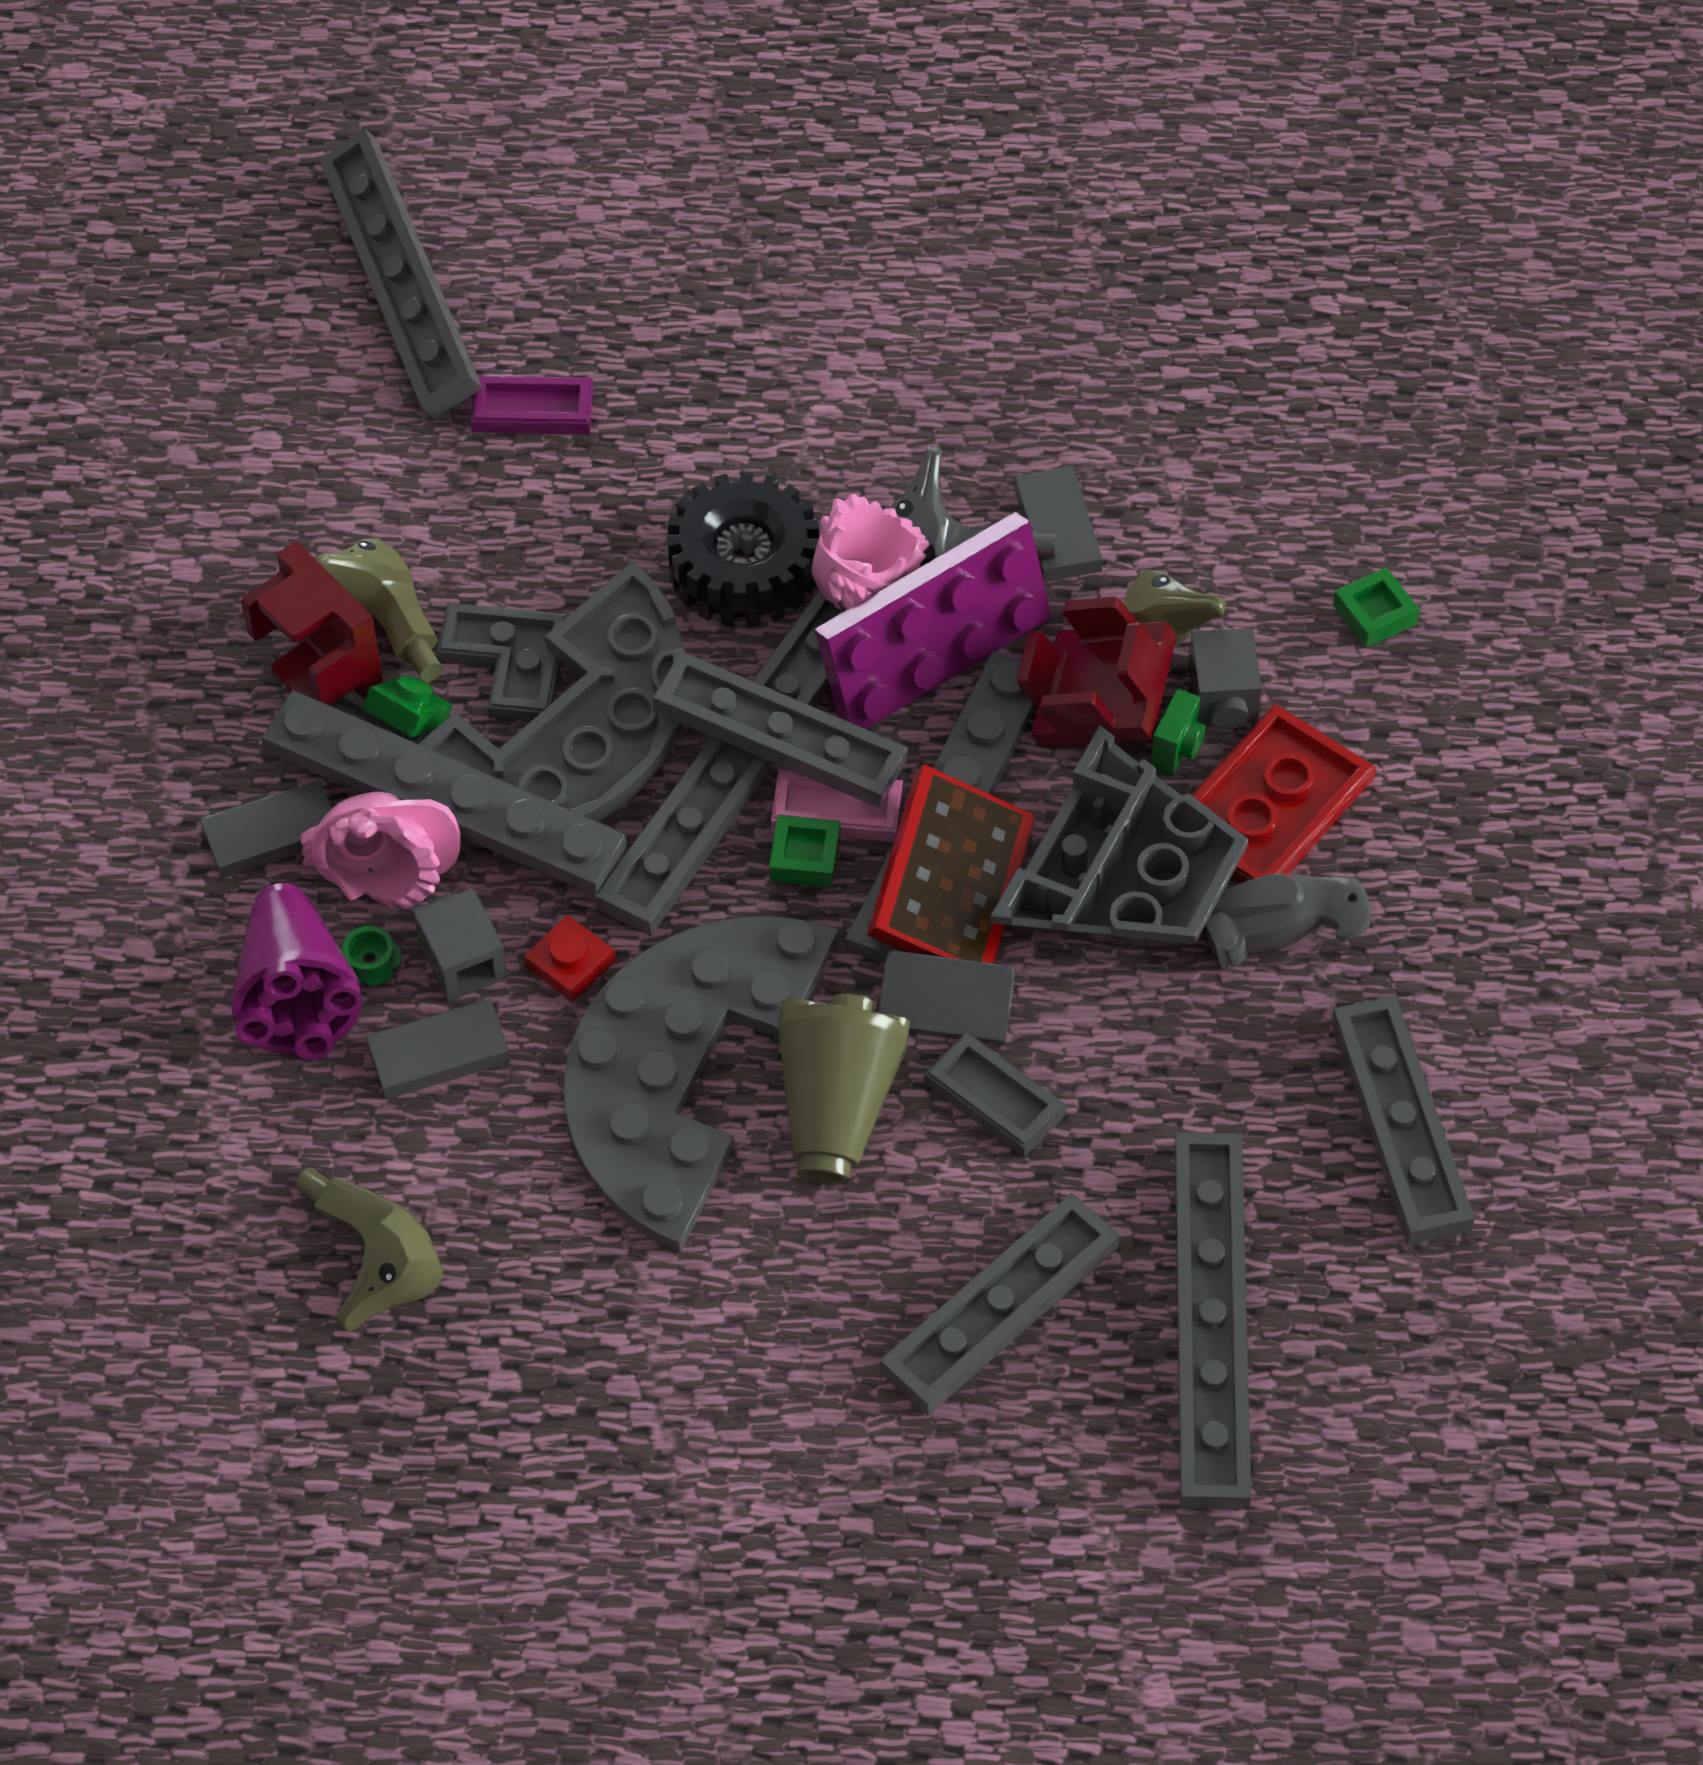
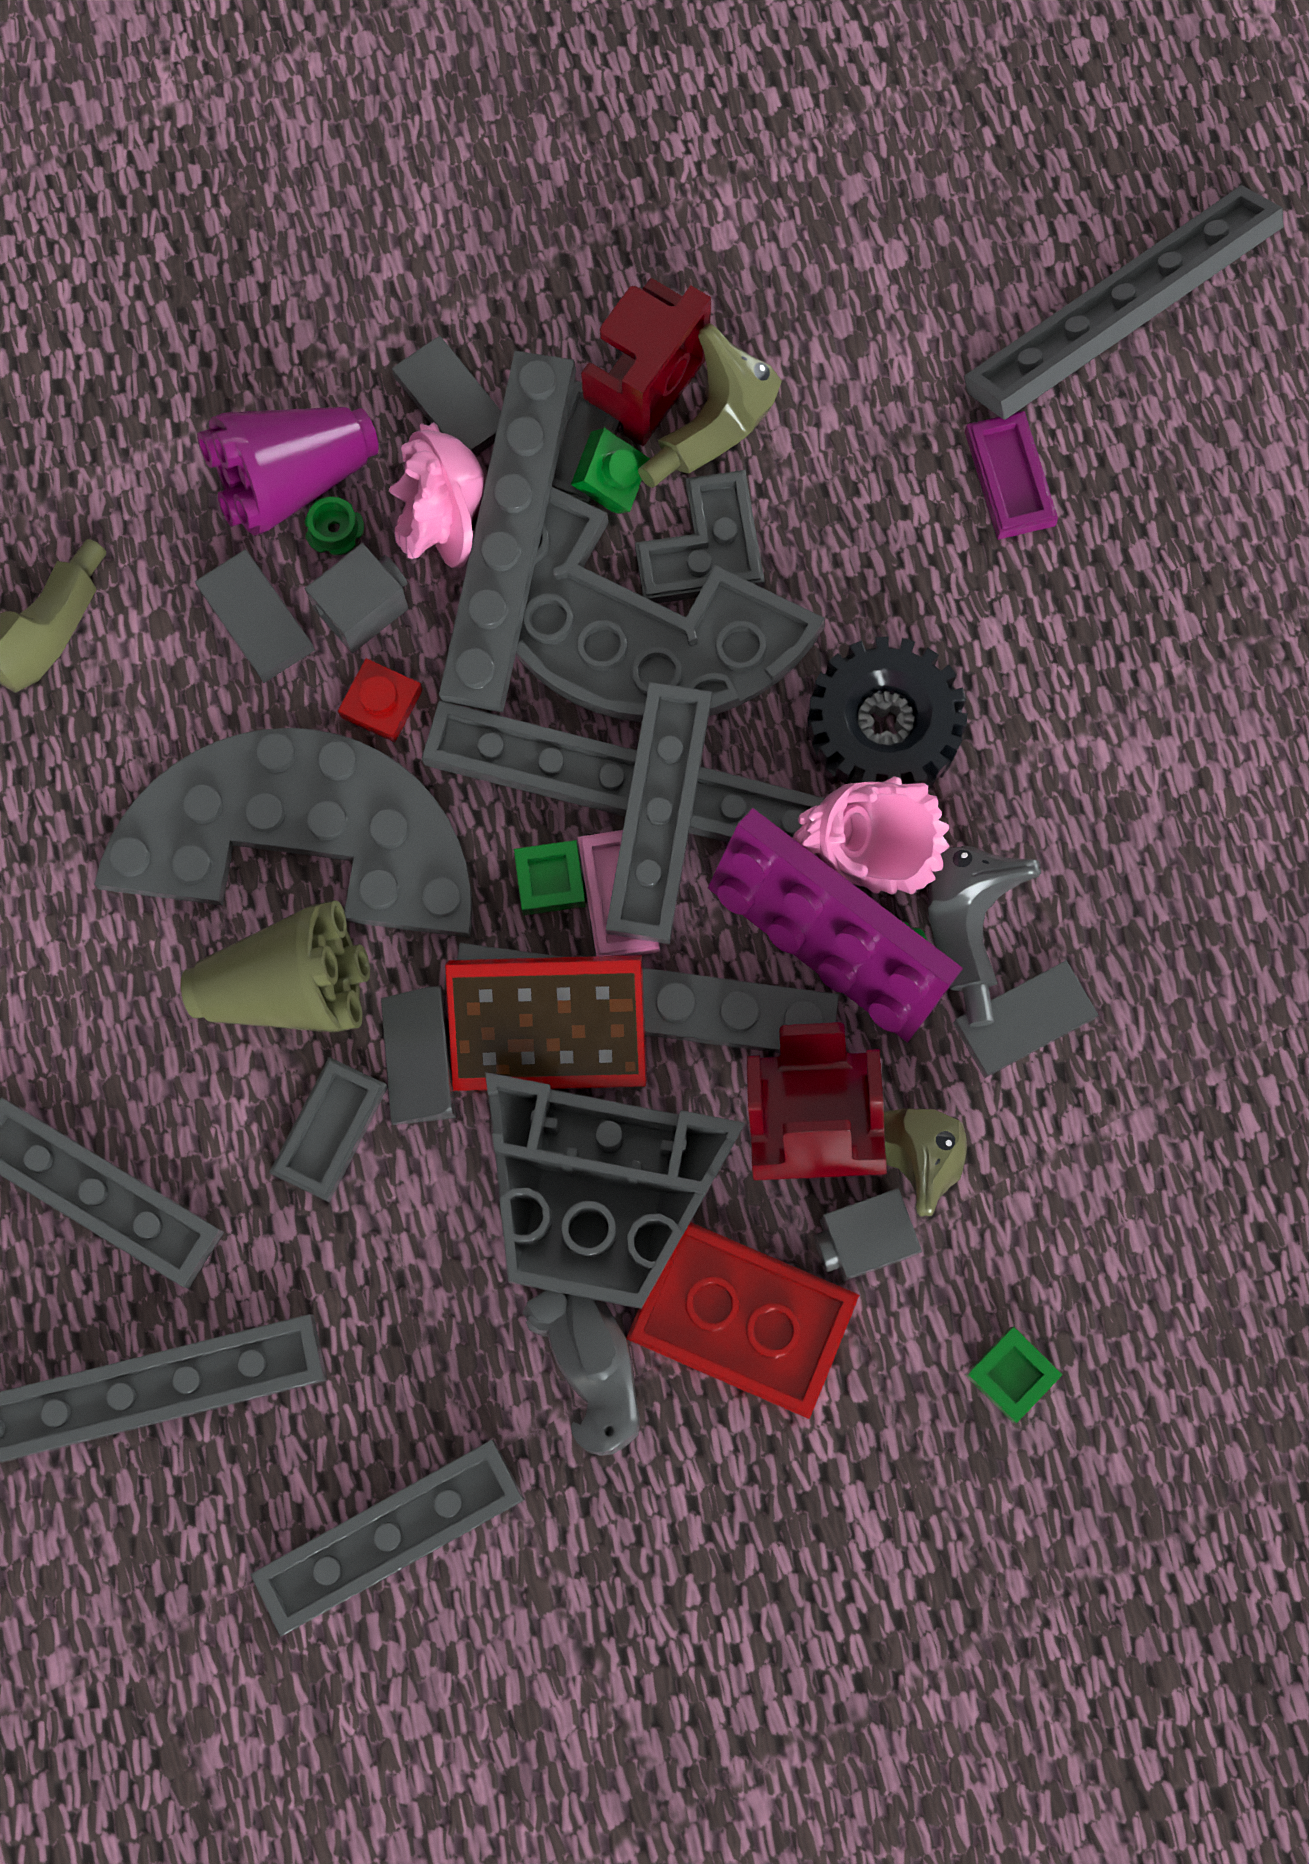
camera: 75 degrees right, 20 degrees up
green plate [1151,688,1206,777] -> none

